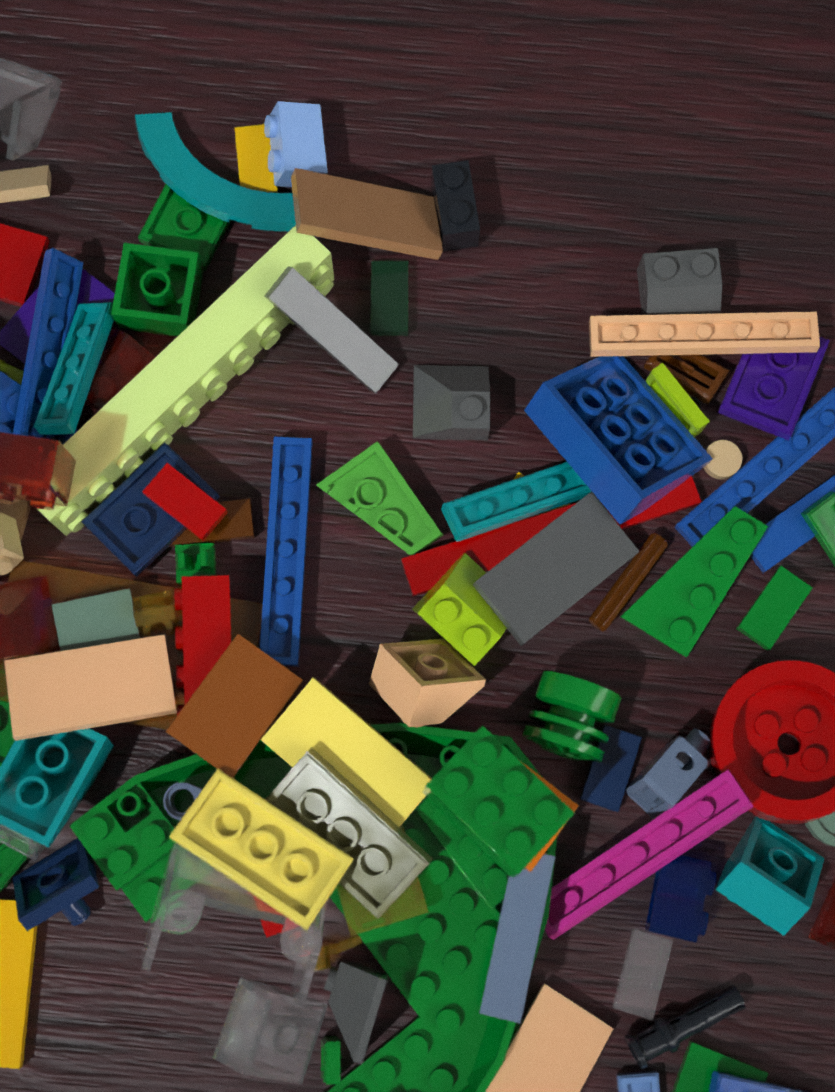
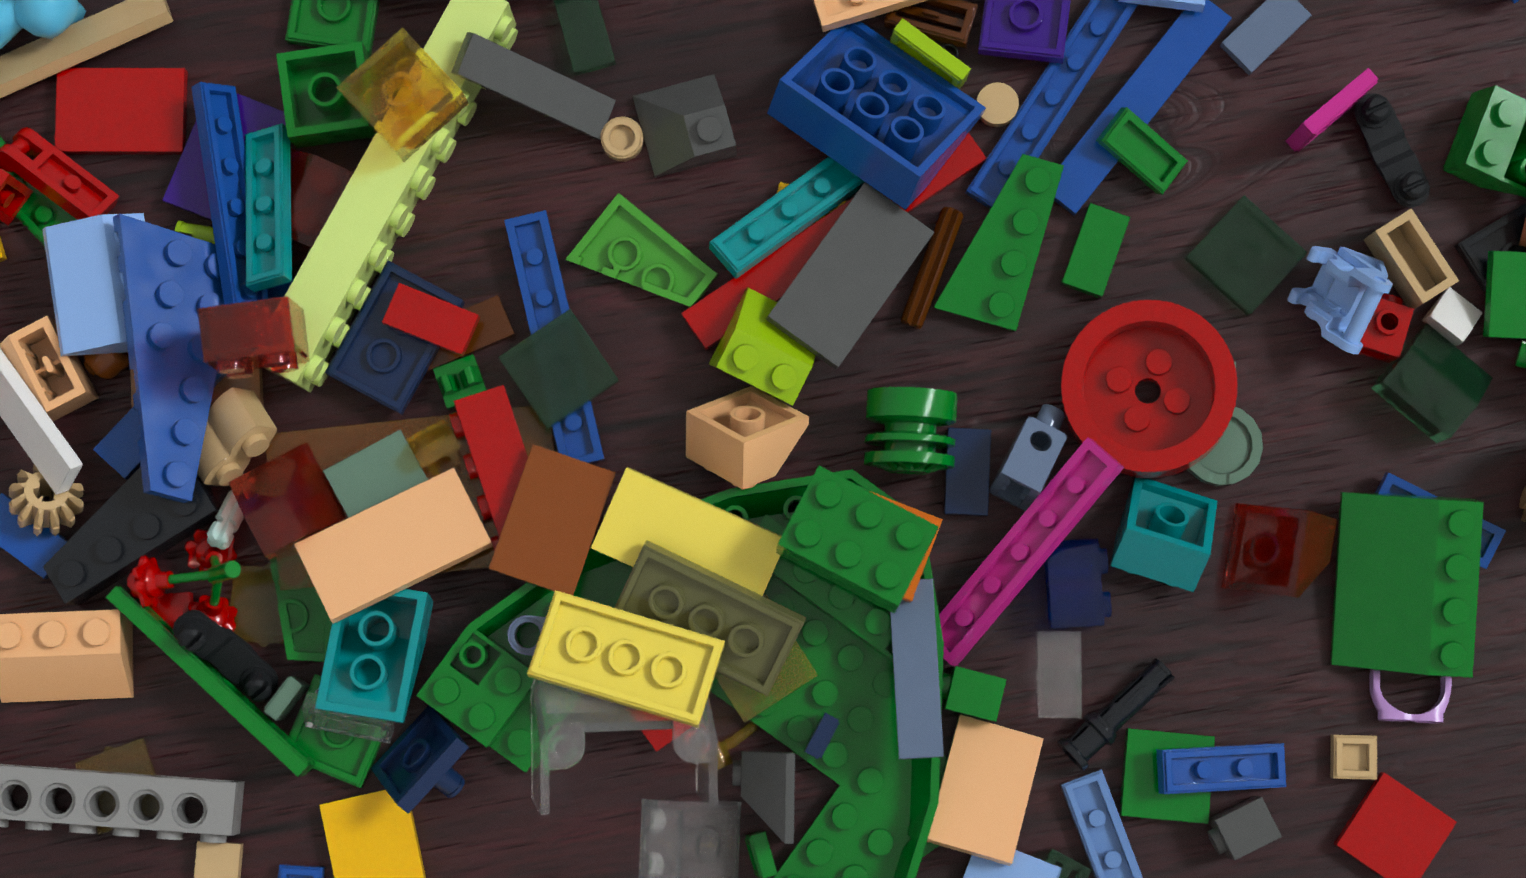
camera: 15 degrees left, 5 degrees up
none -> clear yellow brick [336,28,469,162]
none -> clear green tile [499,309,620,430]
none -> tan tile [601,117,644,162]
none -> dark blue tile [804,712,839,759]
none -> green brick [942,666,1007,722]

